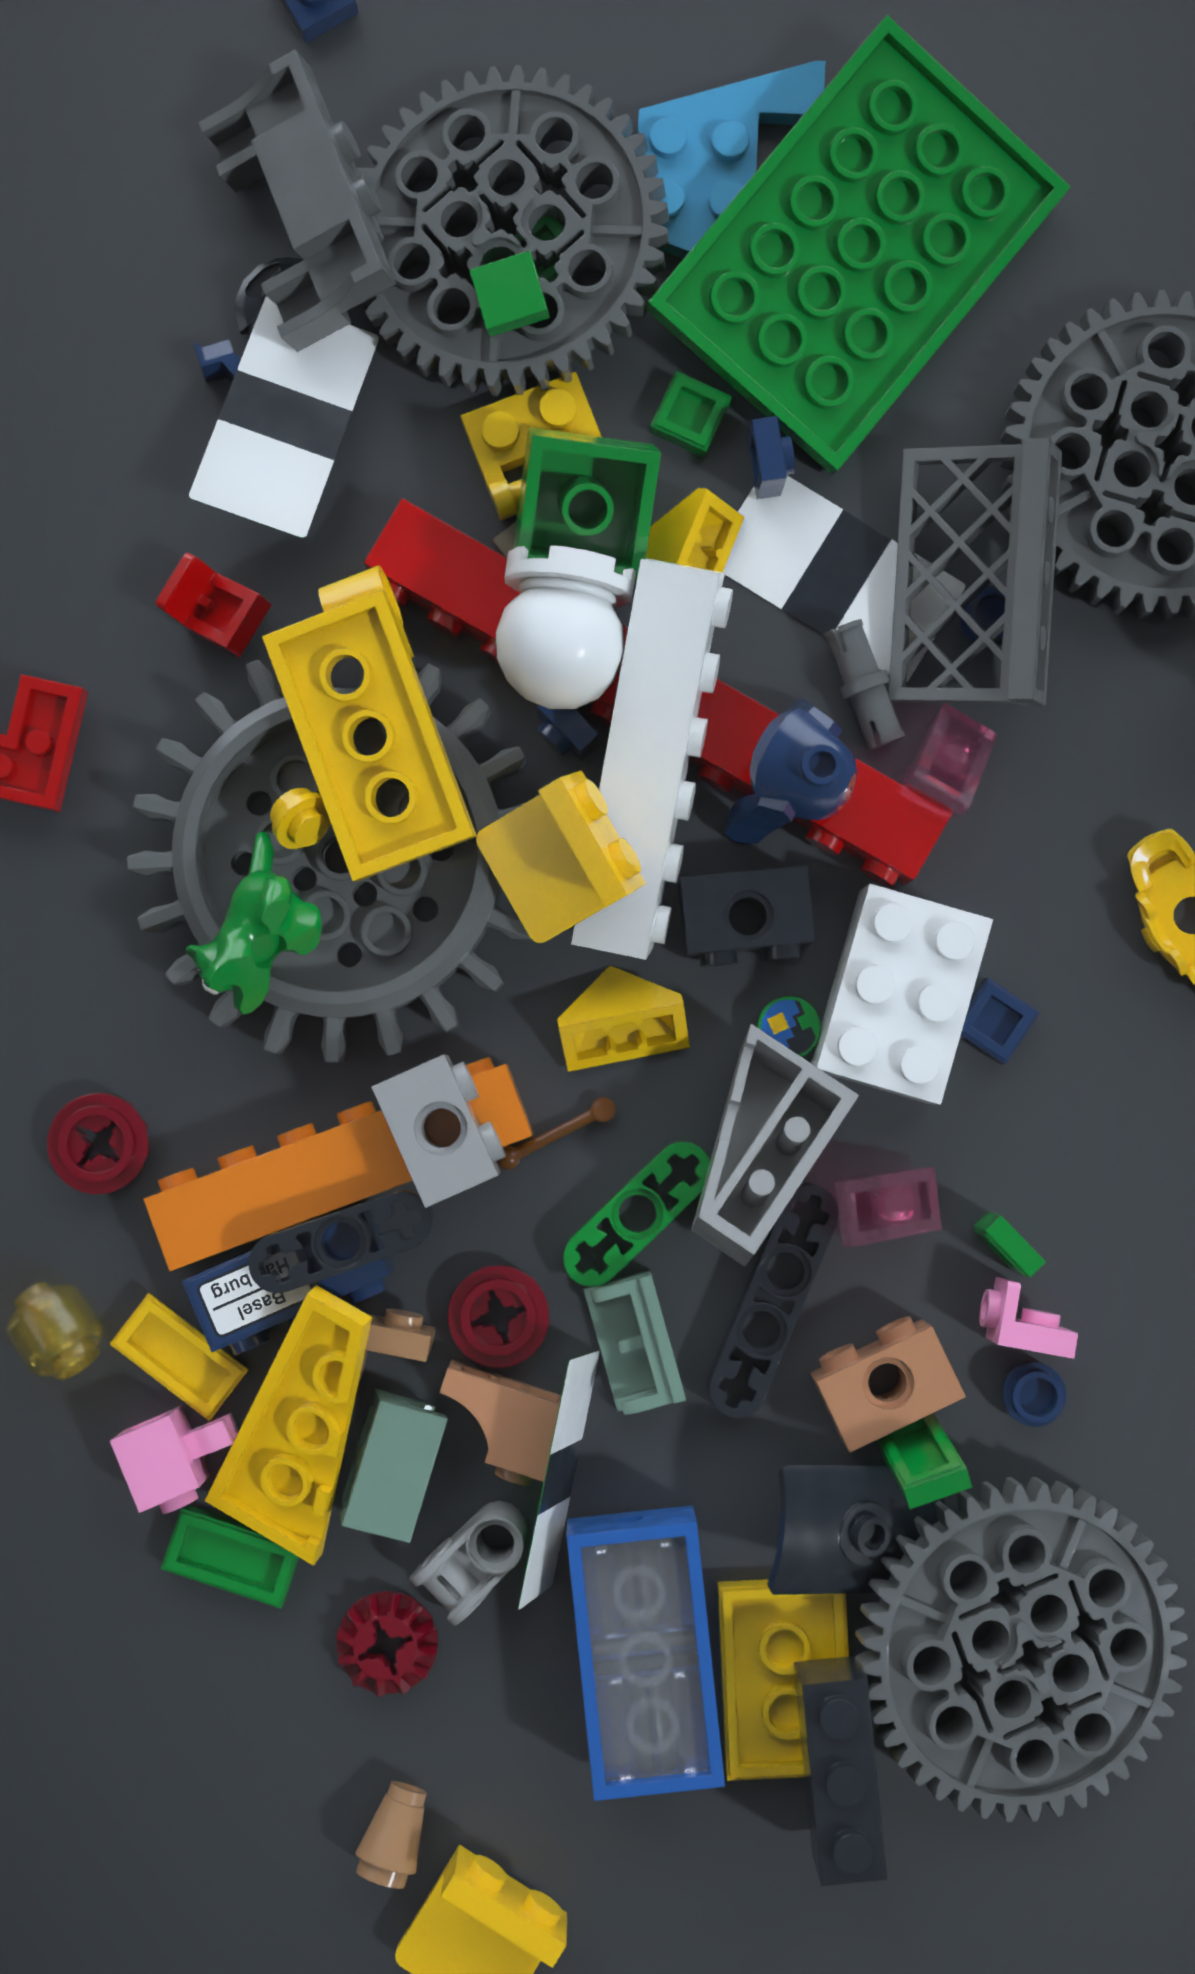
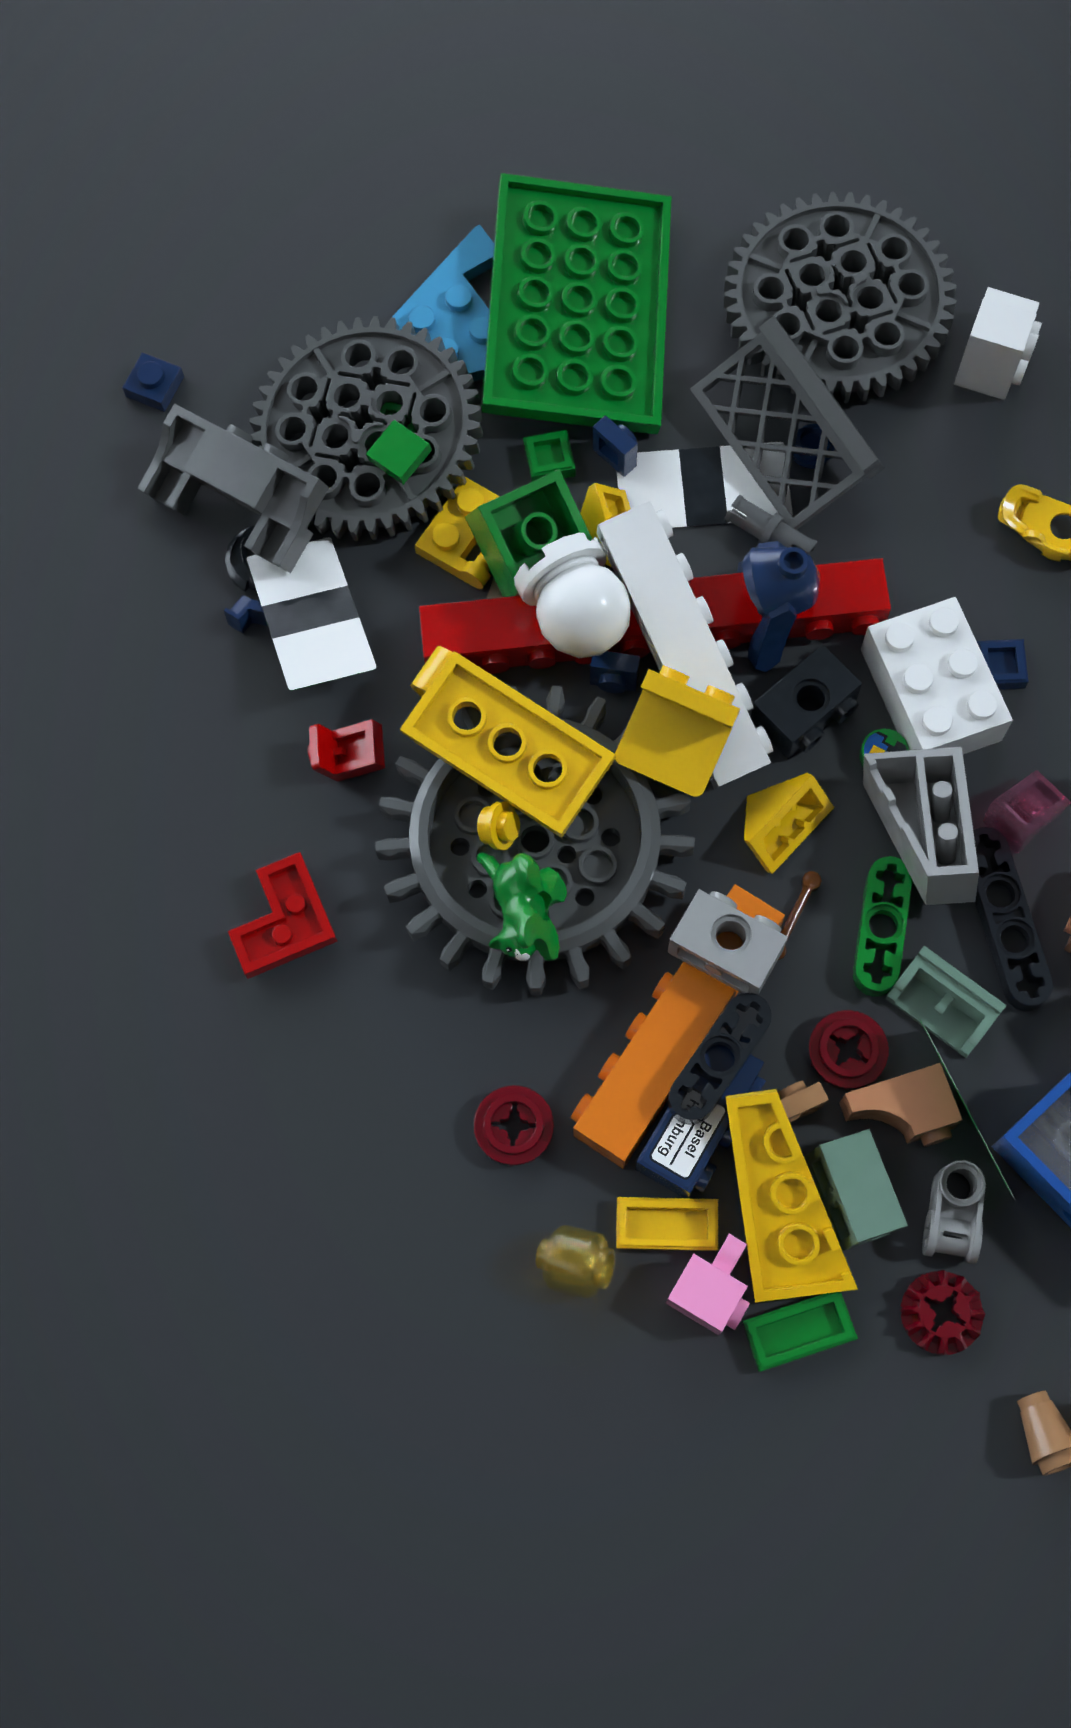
camera: 25 degrees left, 15 degrees down
clear pink slope [898,702,998,818] -> none

